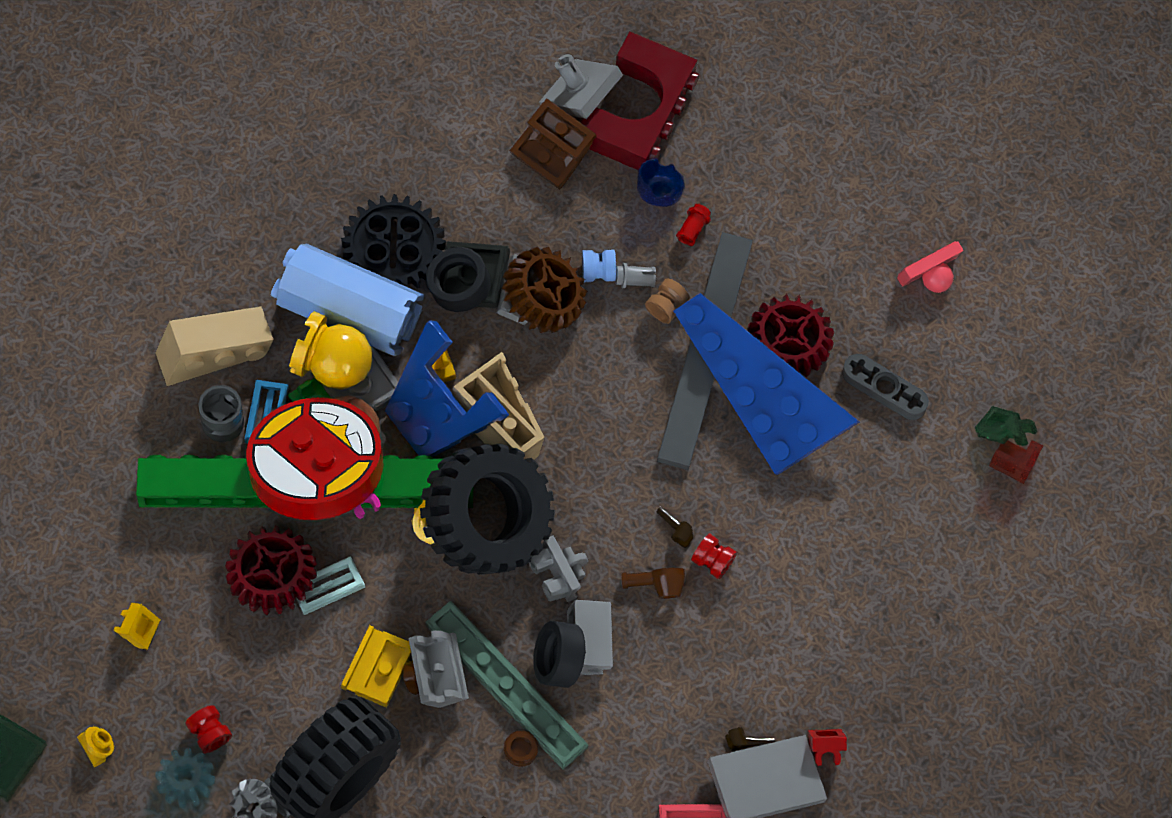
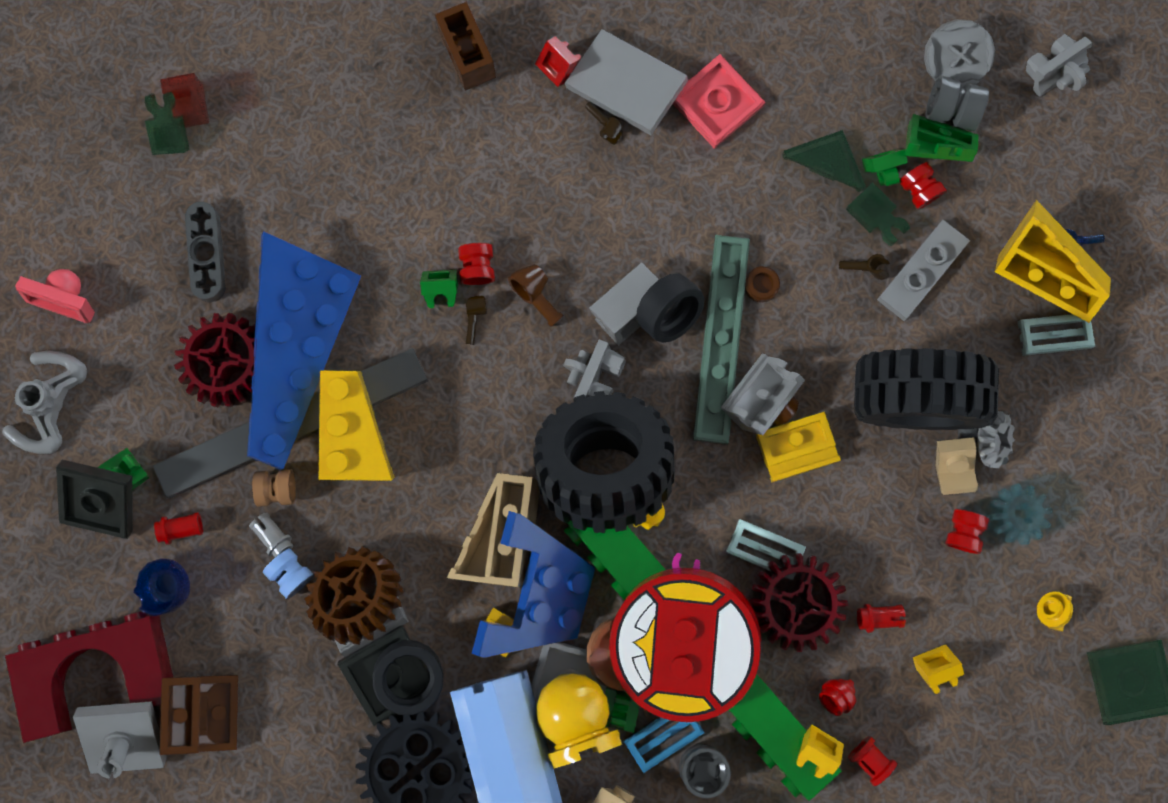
camera: 125 degrees left, 15 degrees up
none -> light grey piece [2,350,87,454]
none -> pearl dark grey plate [56,459,133,539]
none -> green tile [97,448,149,490]
none -> yellow wedge [319,370,395,481]
none -> green tile [420,270,458,308]
none -> reddish brown brick [435,1,496,91]
none -> yellow tile [797,725,844,778]
none -> red plate [819,679,856,716]
none -> red bush [847,736,897,786]
none -> red pin [857,604,906,633]
none -> tan bracket [936,437,978,495]

